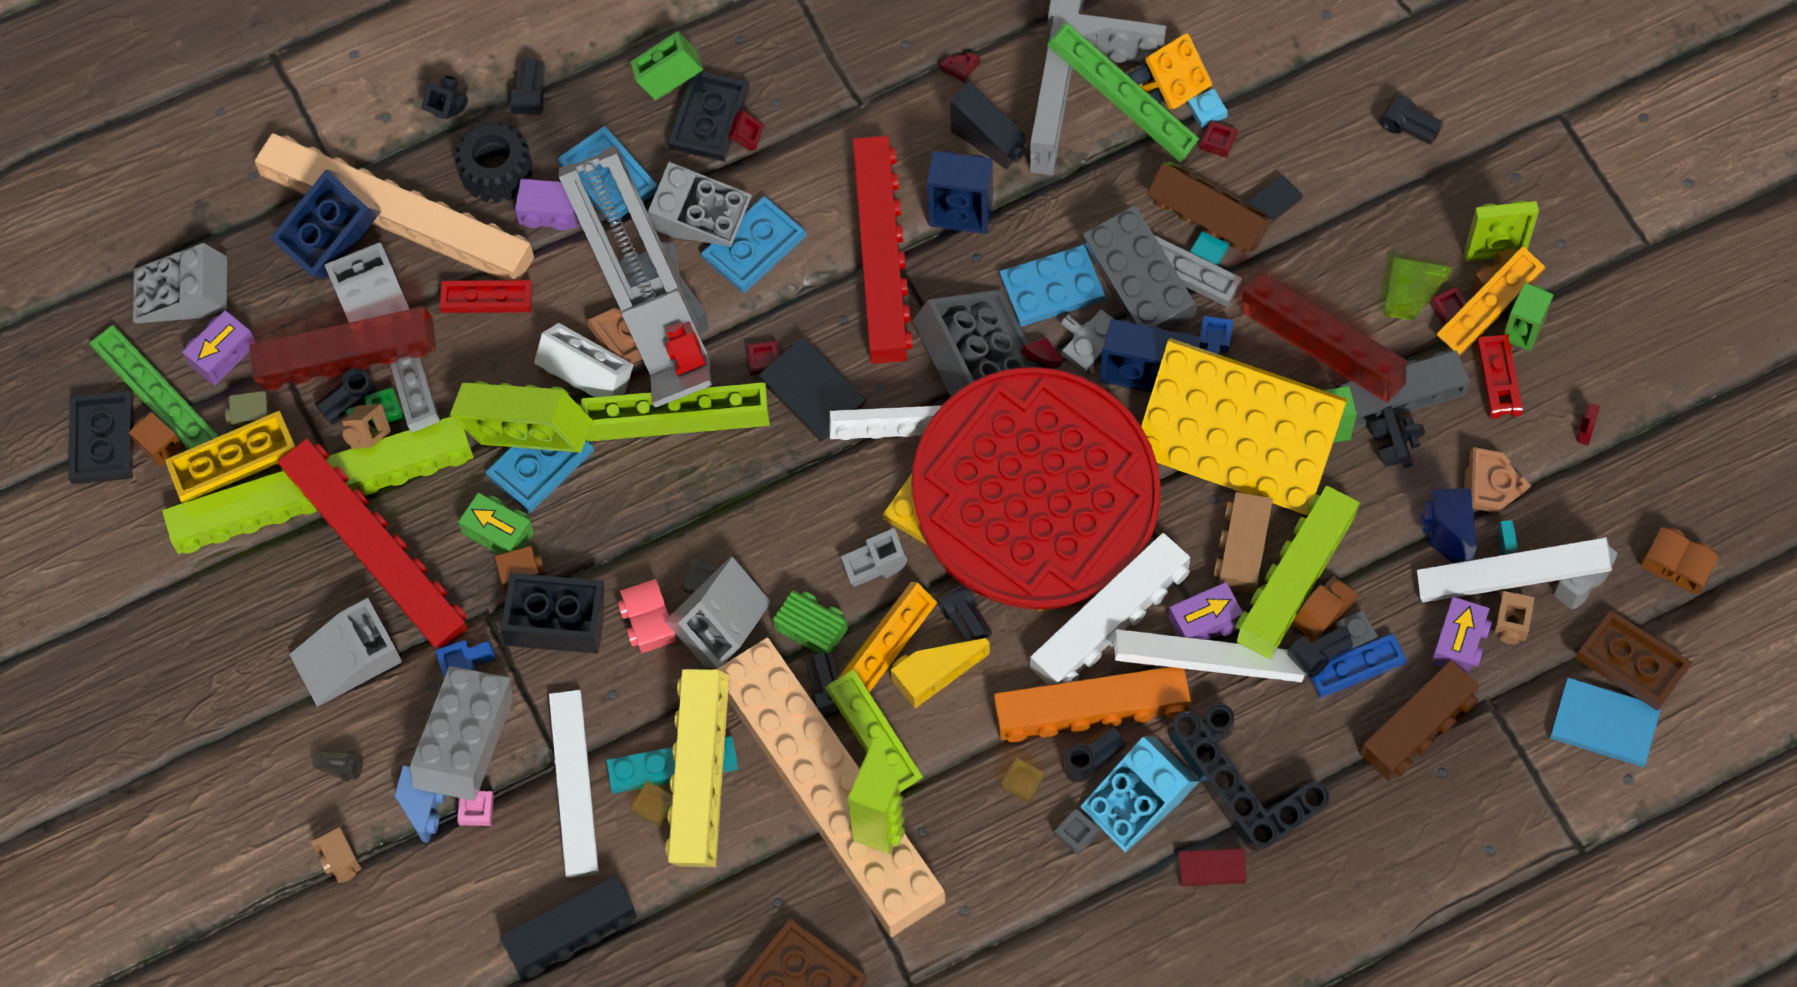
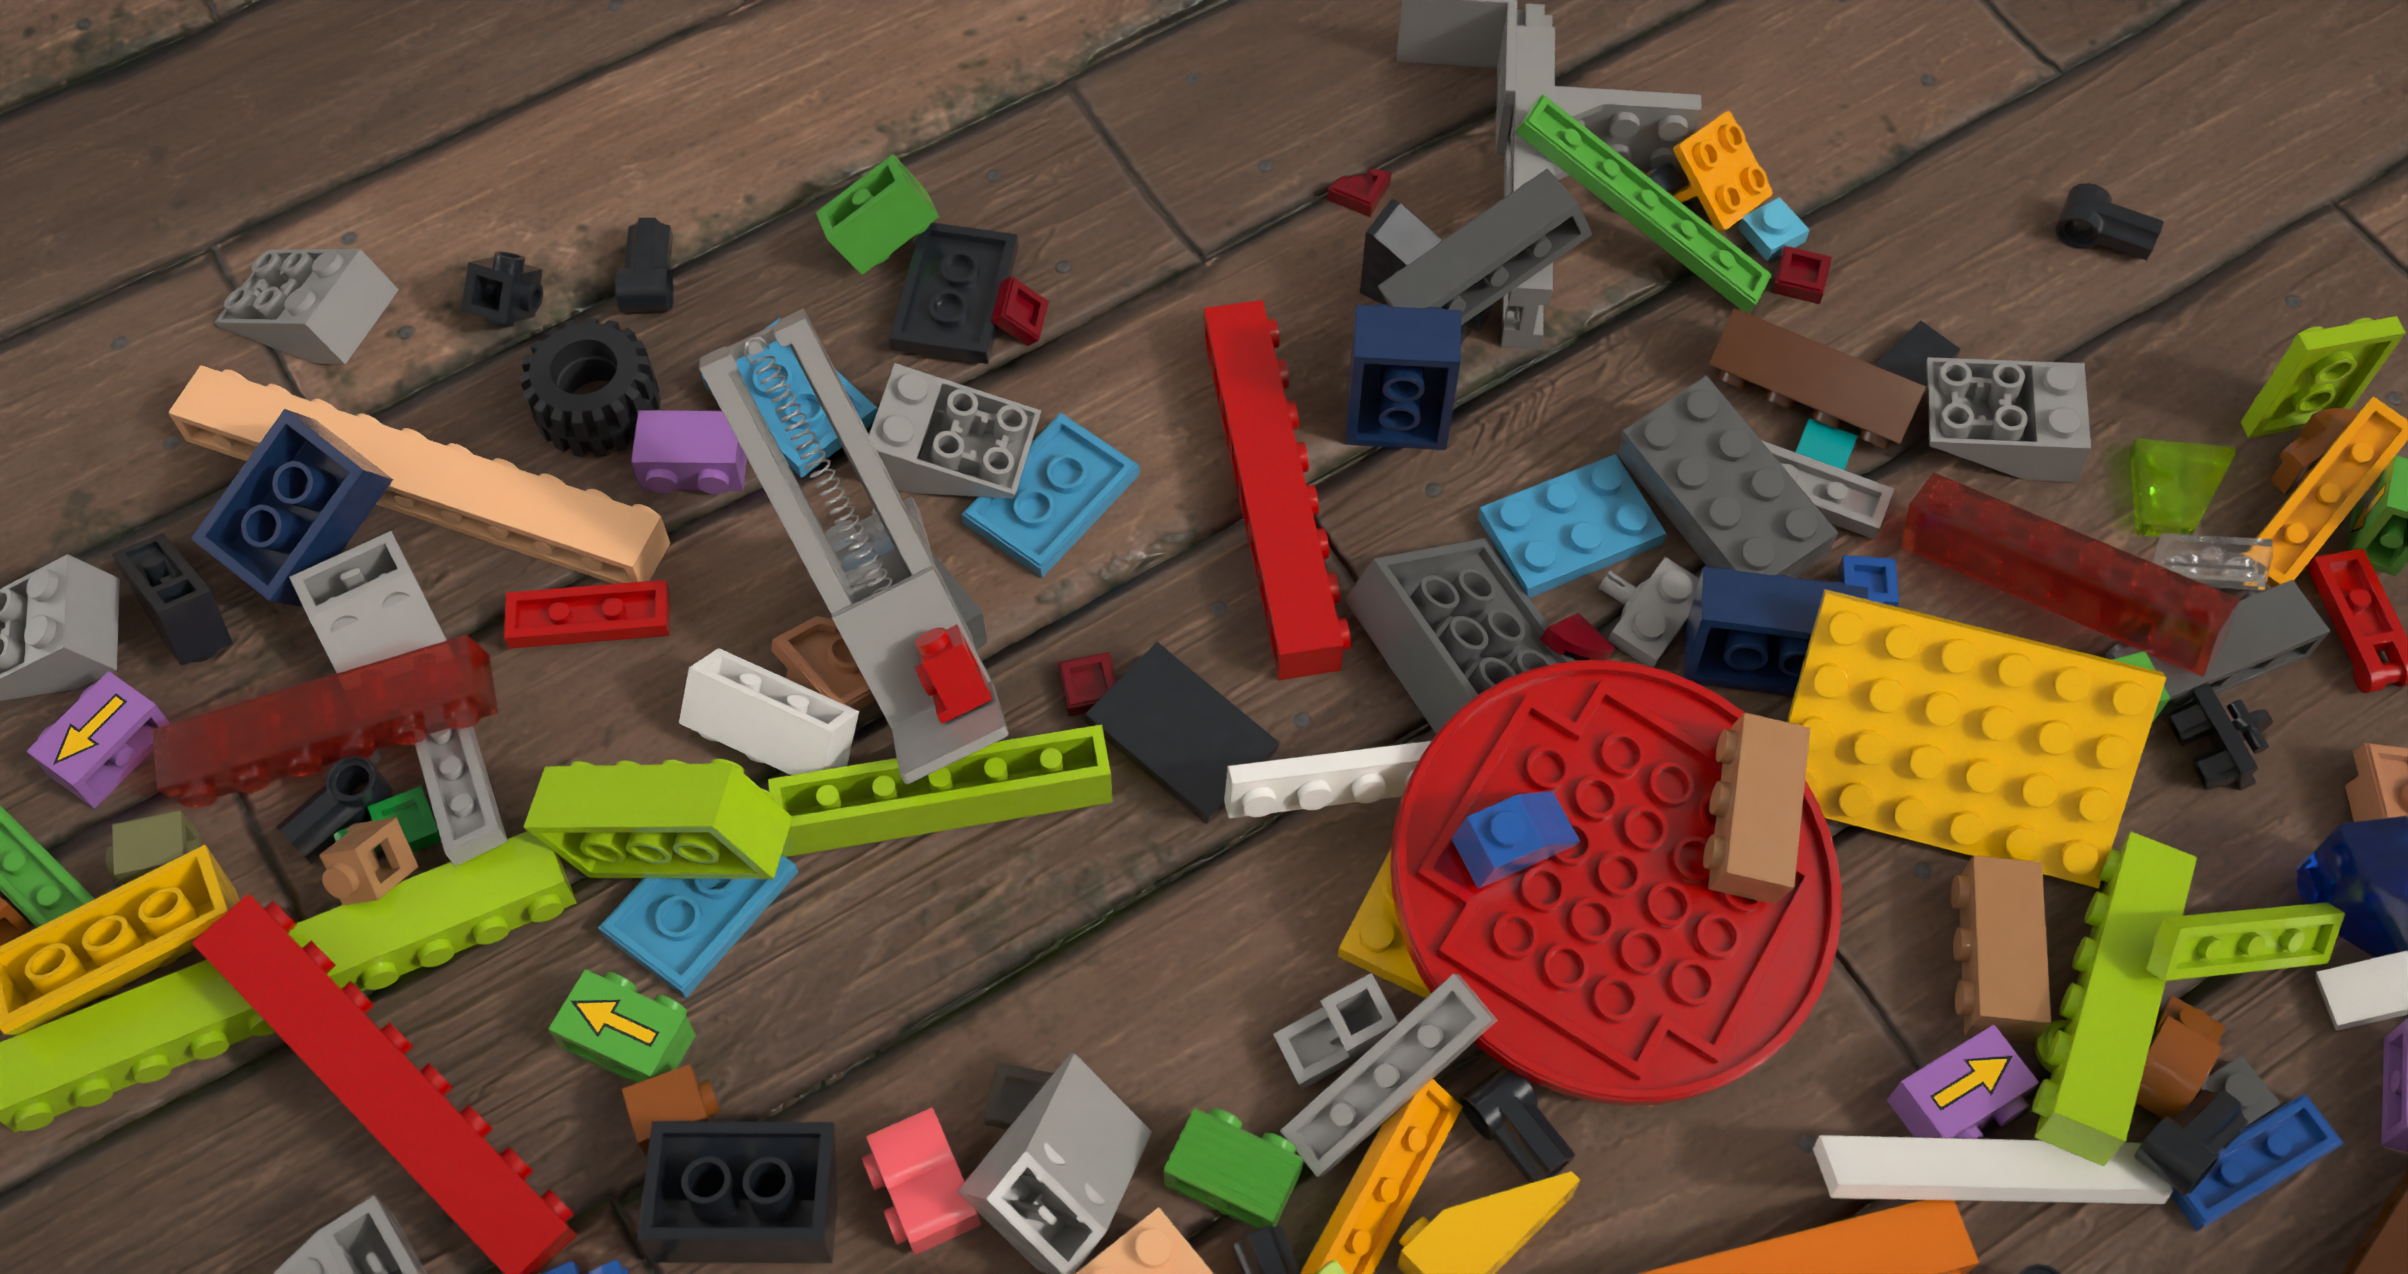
camera: 10 degrees left, 5 degrees down
white brick [1030,533,1190,685] -> none
dark red tile [1429,286,1468,326] -> none
none -> black slope [111,533,233,666]
none -> light grey slope [214,249,399,364]
none -> light grey plate [1280,974,1498,1177]
none -> dark grey brick [1378,168,1593,325]
none -> blue slope [1451,791,1580,889]
none -> medium nougat brick [1703,713,1810,904]
none -> light grey slope [1926,357,2091,482]
none -> lime plate [2146,903,2345,981]
none -> clear plate [2151,533,2273,590]

